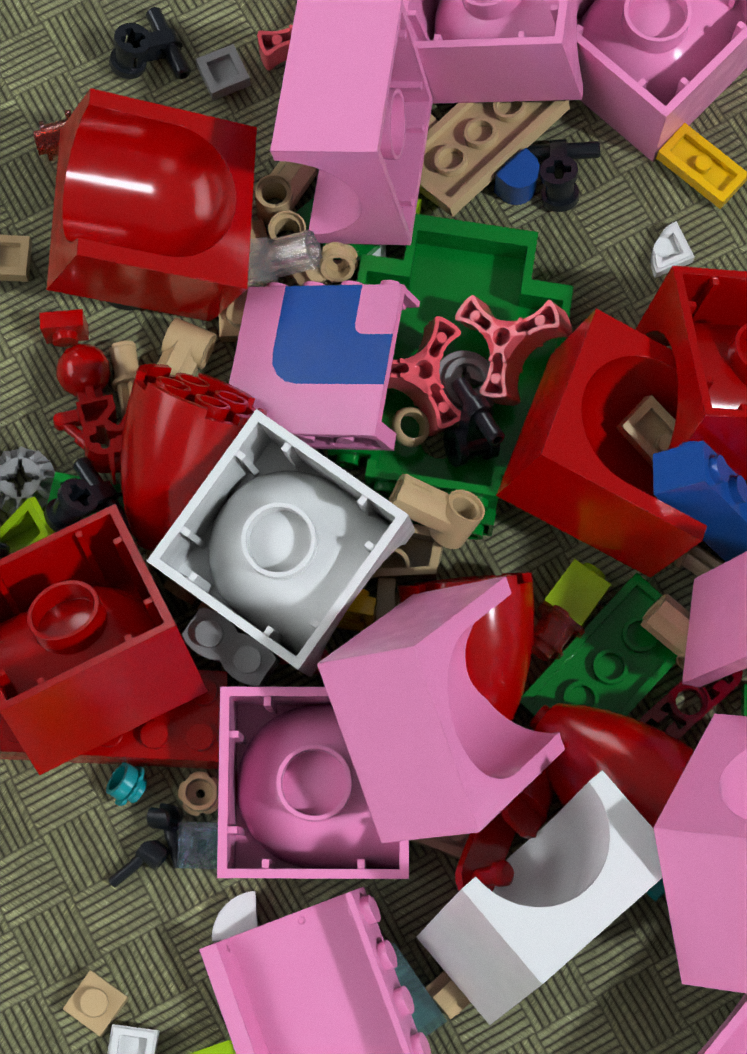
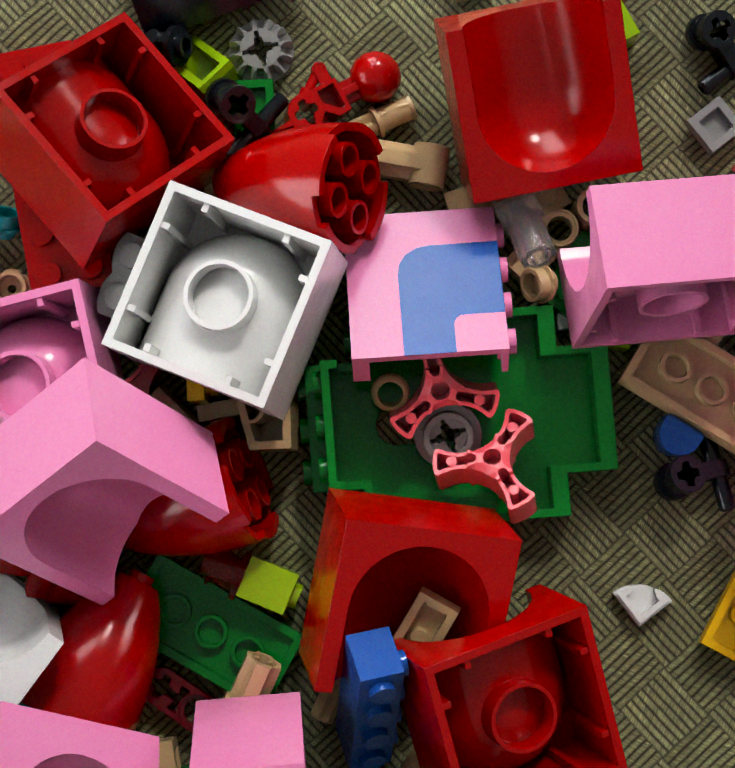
camera: 80 degrees right, 10 degrees up
red plate [39,309,89,347] -> none
tan piece [389,474,485,549] -> none
black piece [443,377,505,467] -> none

